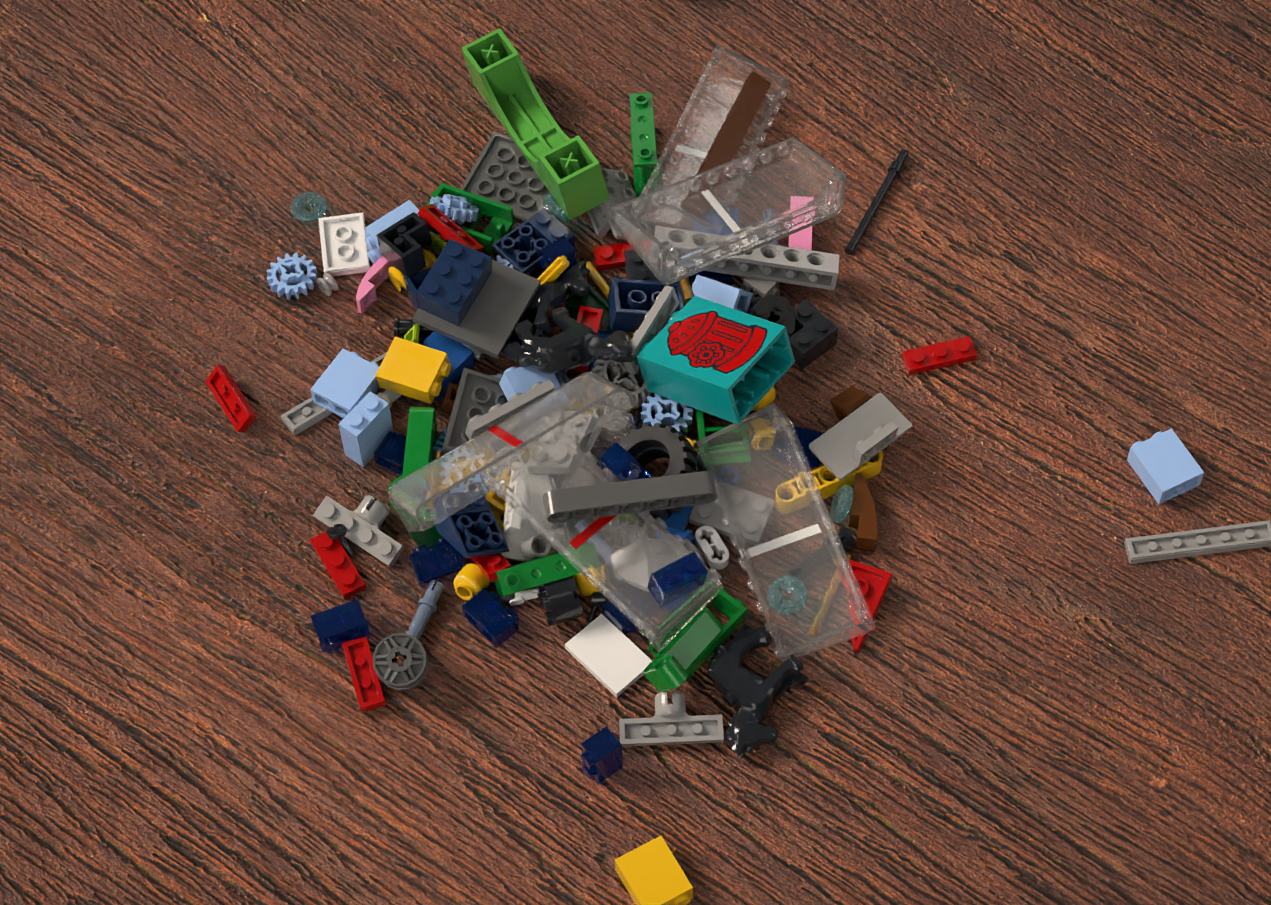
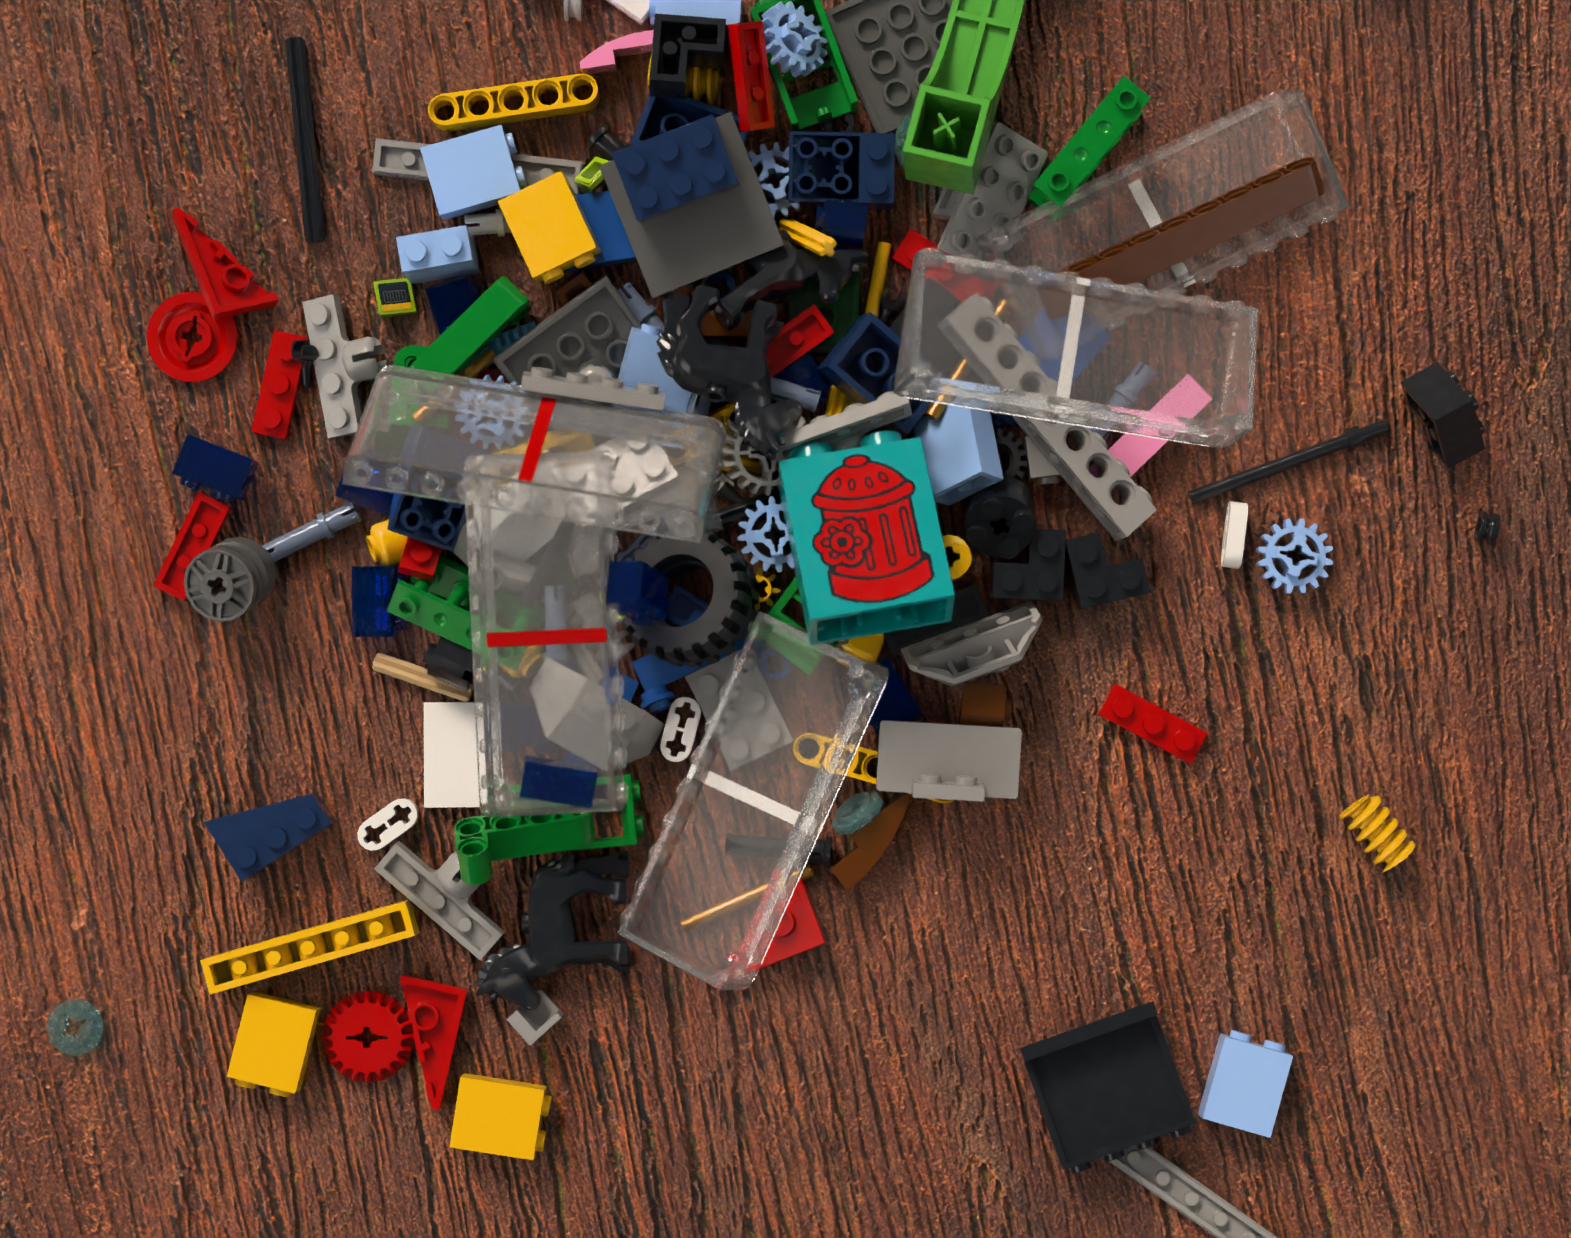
camera: 40 degrees right, 30 degrees up
red plate [205,365,257,433] -> none
dark grey beam [542,471,717,523] -> none
clear blue brick [580,726,623,784] -> none
clear light blue gear [767,576,807,616] -> none
none -> red gear [146,292,238,383]
none -> red wing [171,207,279,320]
none -> yellow brick [200,899,420,994]
none -> dark blue wedge [204,793,337,881]
none -> black axle [285,37,325,244]
none -> red gear [322,991,414,1083]
none -> white beam [357,798,419,851]
none -> tan axle [372,653,474,702]
none -> slope [373,278,417,319]
none -> red wing [400,974,468,1111]
none -> yellow beam [428,74,600,132]
none -> yellow brick [449,1073,552,1160]
none -> light grey panel [507,989,564,1046]
none -> black plate [883,584,990,656]
none -> light grey wedge [900,601,1042,687]
none -> black panel [1019,1001,1198,1174]
none -> black brick [1065,532,1150,610]
none -> white beam [1221,501,1248,569]
none -> light blue gear [1256,518,1333,594]
none -> yellow piece [1339,794,1416,873]
none -> black brick [1401,362,1485,469]
none -> black bush [1474,511,1501,545]

